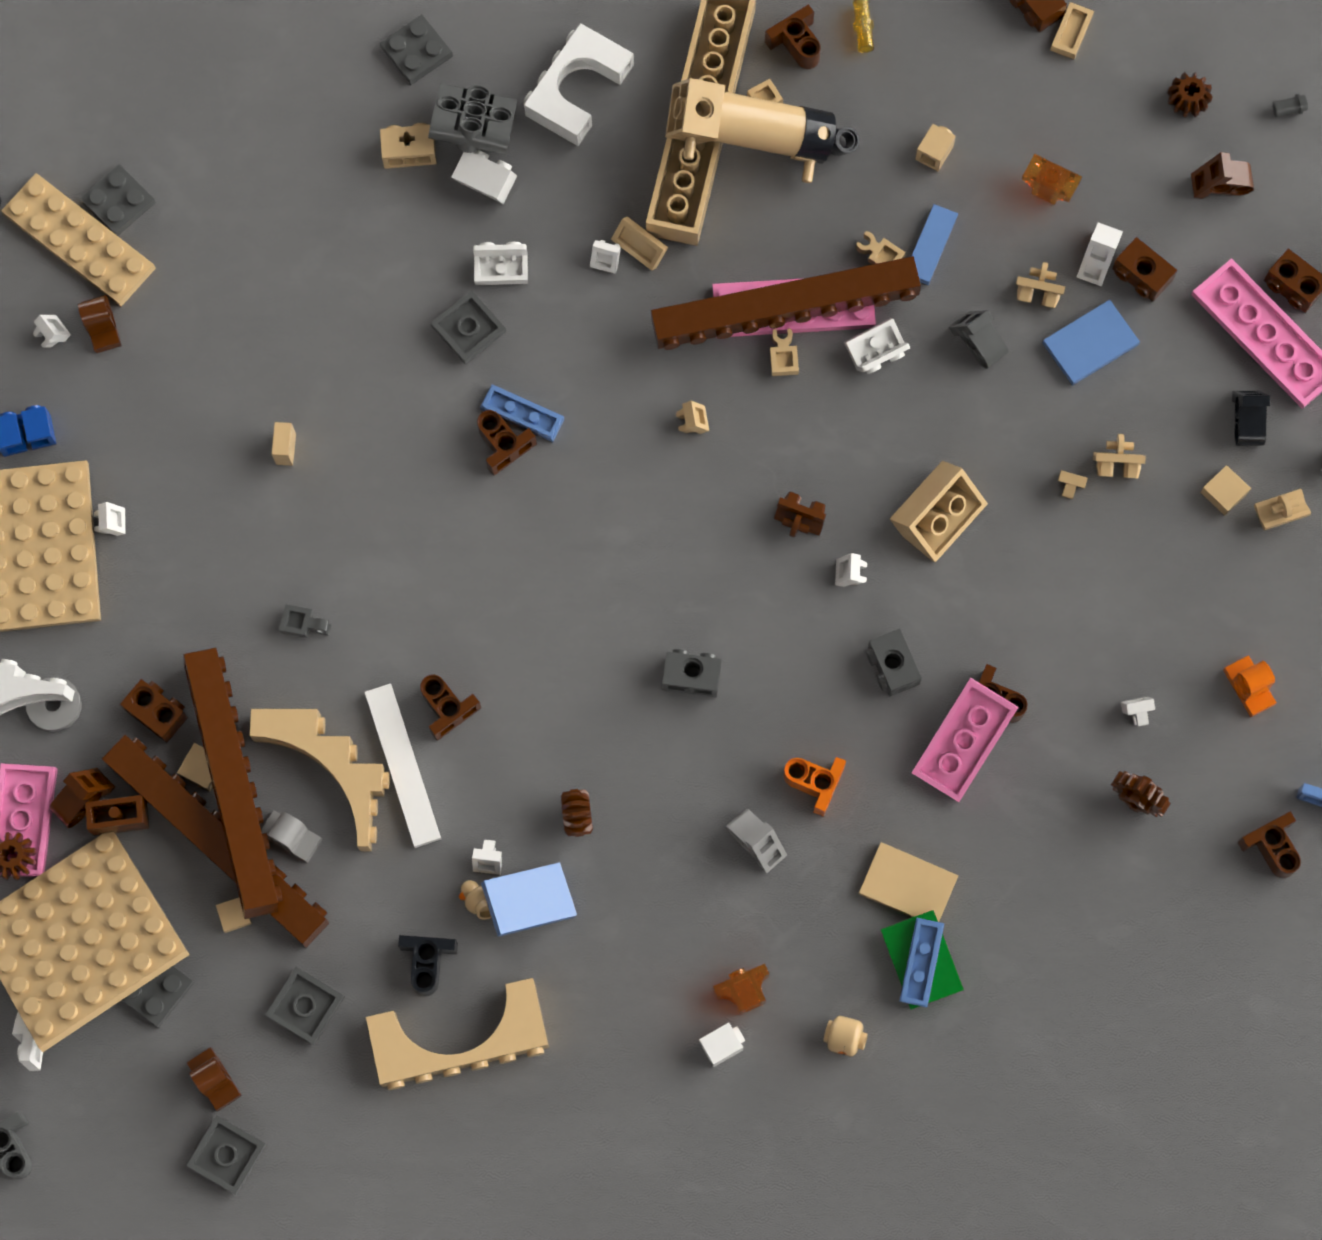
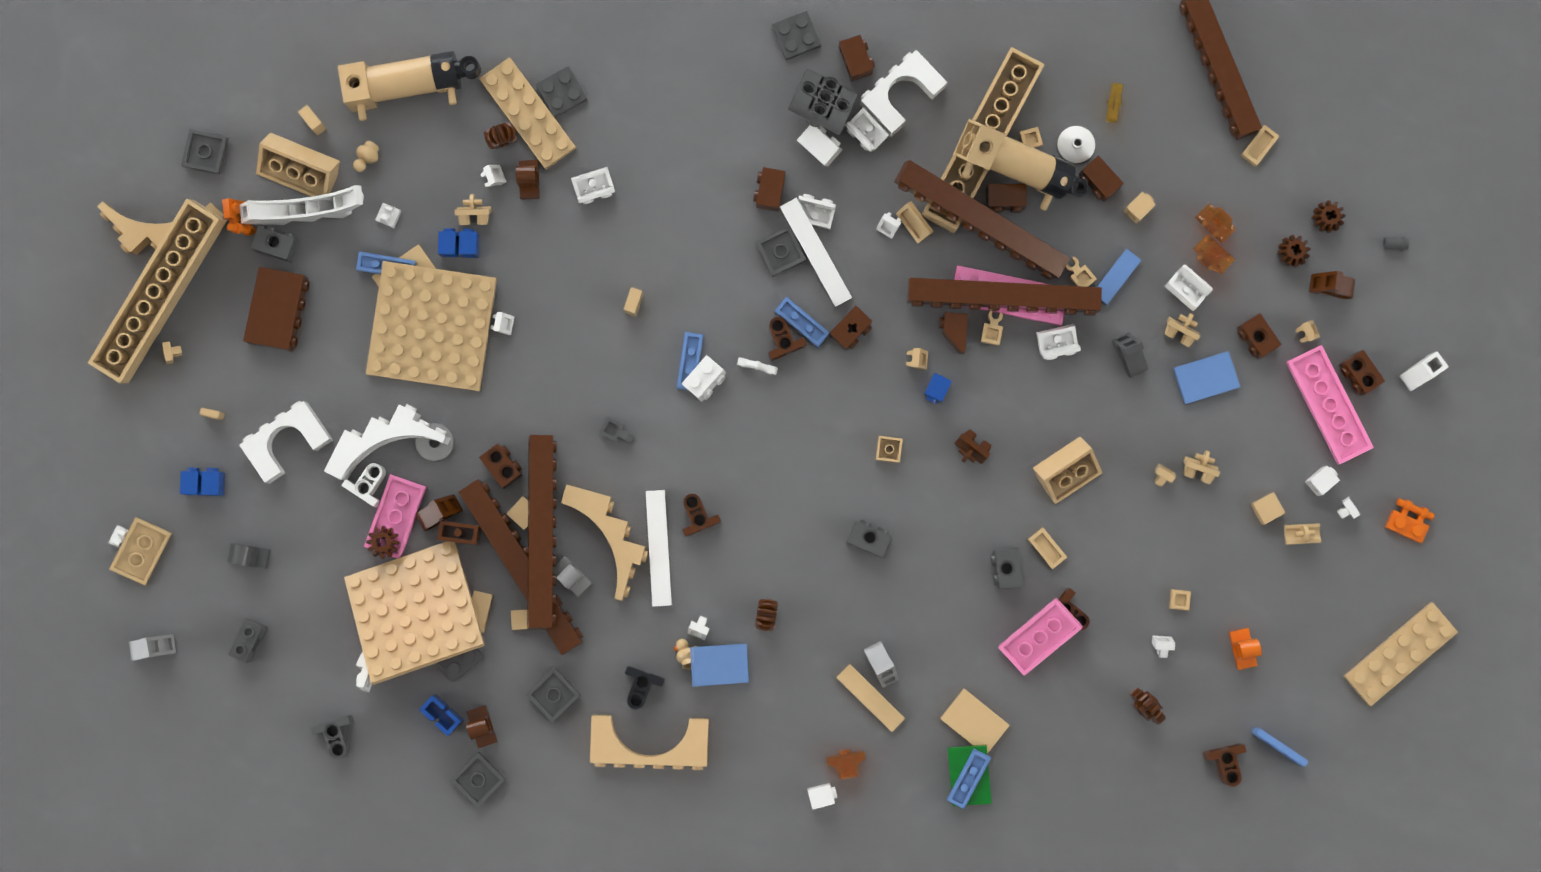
camera: 10 degrees right, 10 degrees up
tan brick [380,123,437,169] -> none
reddish brown tile [765,4,821,69] -> none
orange tile [784,757,846,817] -> none
tan head [824,1016,868,1057] -> none
white tile [835,553,867,587] -> none
white tile [1077,222,1123,286] -> none
black tile [1232,390,1270,446] -> none
none -> blue piece [419,694,464,736]
none -> tan hips [454,194,492,225]
none -> tan tile [472,590,494,633]
none -> reddish brown gear [484,123,517,149]
none -> white bracket [571,167,615,204]
none -> medium blue tile [677,332,704,390]
none -> white bracket [682,355,726,402]
none -> white arm [737,357,778,375]
none -> reddish brown brick [753,167,786,212]
none -> white tile [780,197,852,307]
none -> reddish brown brick [829,306,872,351]
none -> tan tile [836,664,905,732]
none -> reddish brown brick [838,34,875,82]
none -> white bracket [845,107,891,152]
none -> tan piece [875,436,903,463]
none -> reddish brown brick [894,160,1070,280]
none -> blue brick [924,373,952,404]
none -> reddish brown slope [939,312,968,354]
none -> reddish brown brick [986,184,1027,213]
none -> tan tile [1027,527,1067,569]
none -> white dish [1057,126,1095,163]
none -> reddish brown brick [1079,155,1124,202]
none -> white bracket [1164,264,1213,311]
none -> tan tile [1169,589,1191,611]
none -> clear orange brick [1194,203,1236,244]
none -> reddish brown gear [1277,235,1311,268]
none -> tan tile [1295,320,1320,342]
none -> white brick [1305,466,1340,496]

